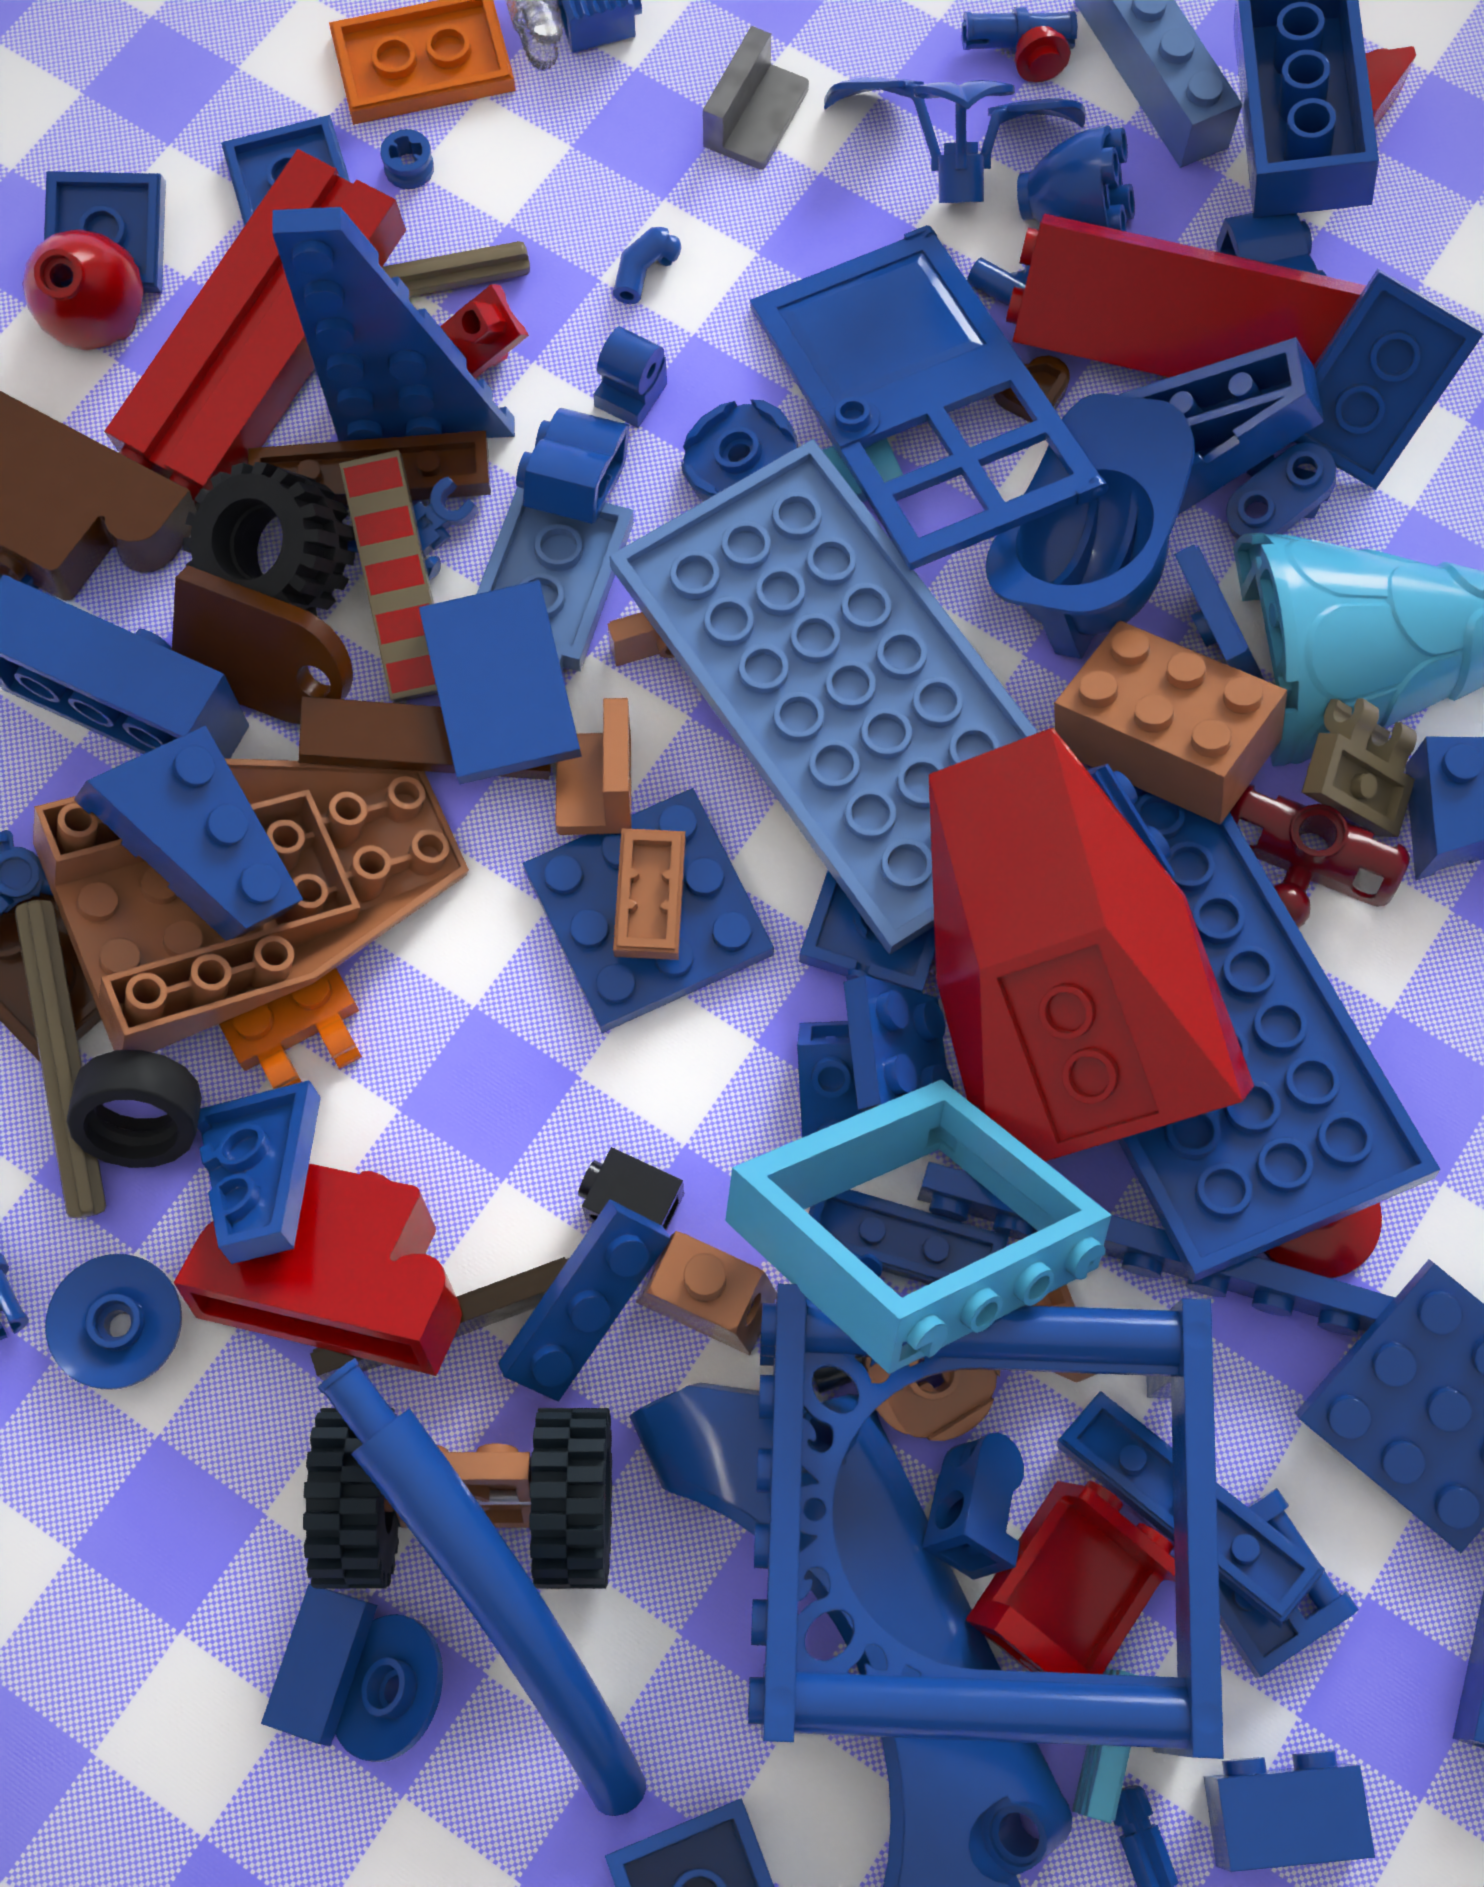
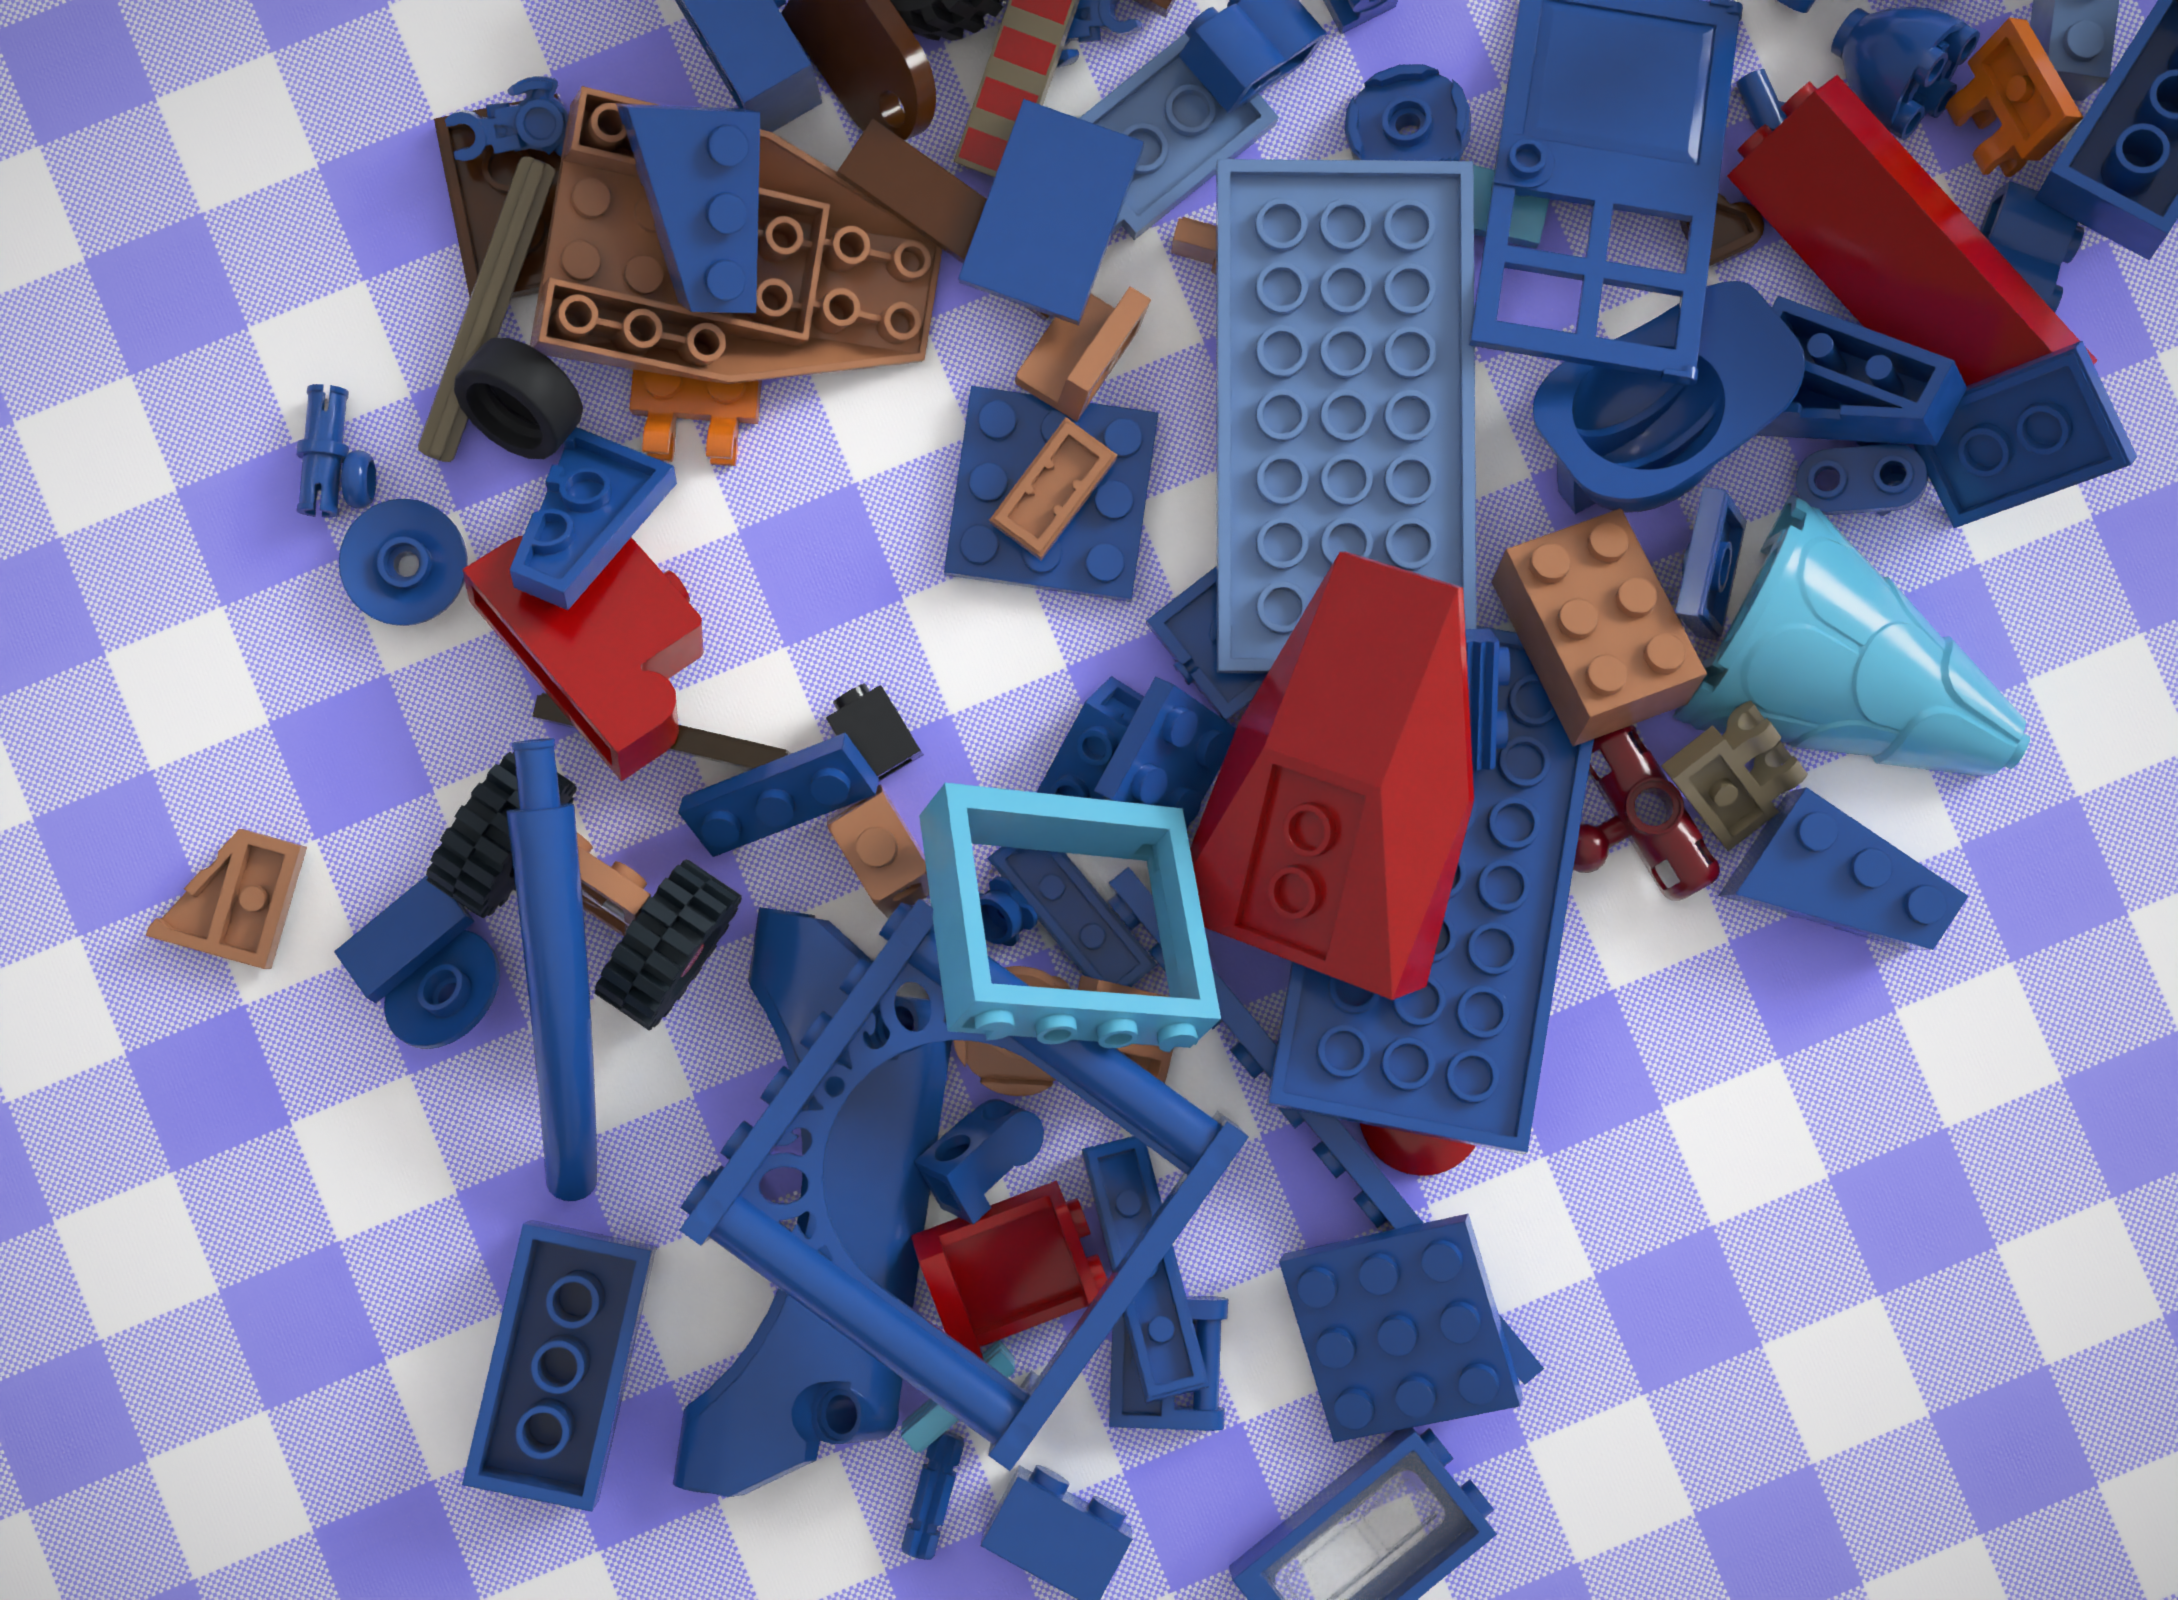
camera: 30 degrees right, 15 degrees up
none -> nougat wing [146,828,307,969]
none -> blue piece [341,450,376,509]
none -> orange plate [1945,17,2083,177]

